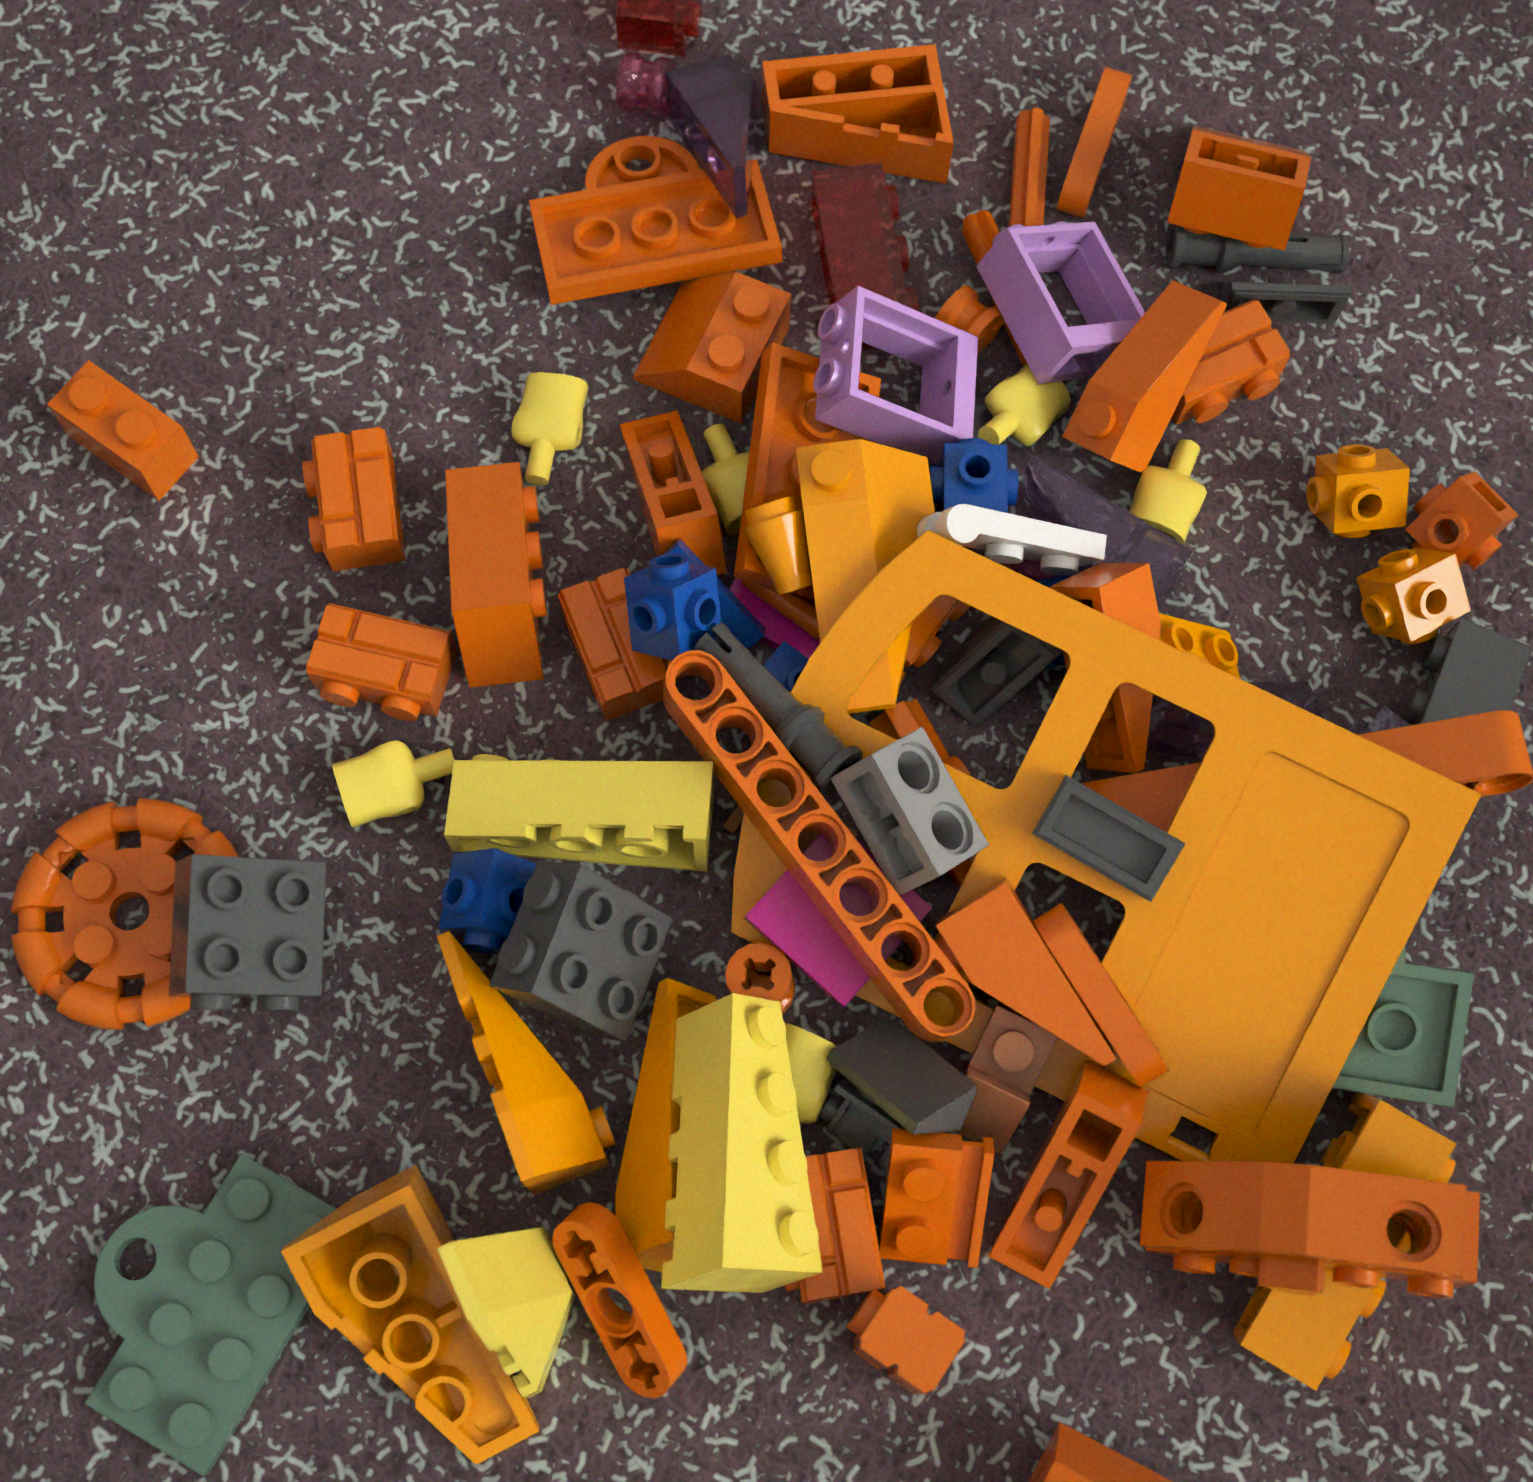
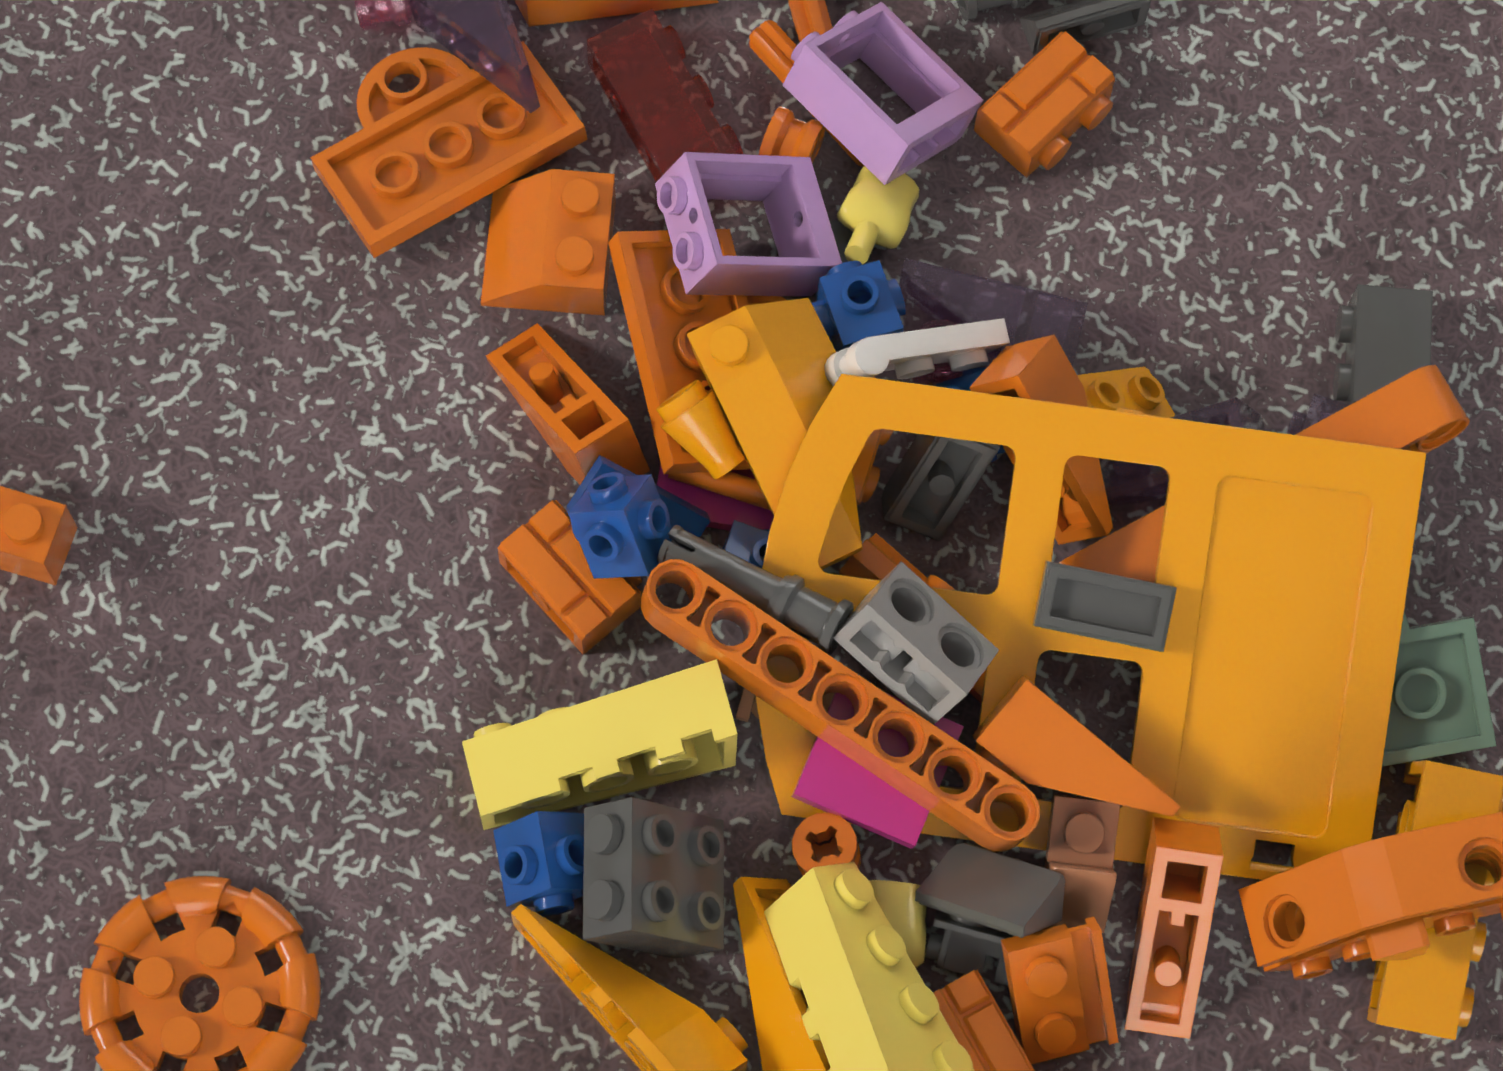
camera: 20 degrees left, 0 degrees up
dark grey brick [169,854,326,1012] -> none
orange brick [302,427,406,571] -> none
orange brick [306,603,458,722] -> none
light yellow piece [332,740,454,828] -> none
orange wedge [445,462,547,688] -> none
light yellow piece [511,372,589,486] -> none
light yellow piece [702,424,749,535] -> none
orange beam [1033,903,1170,1088] -> none
orange slope [1062,280,1227,473] -> none
light yellow piece [1123,439,1207,551] -> none
light orange brick [1306,444,1410,538] -> none
light orange brick [1356,547,1471,644] -> none
orange brick [1405,472,1519,571] -> none

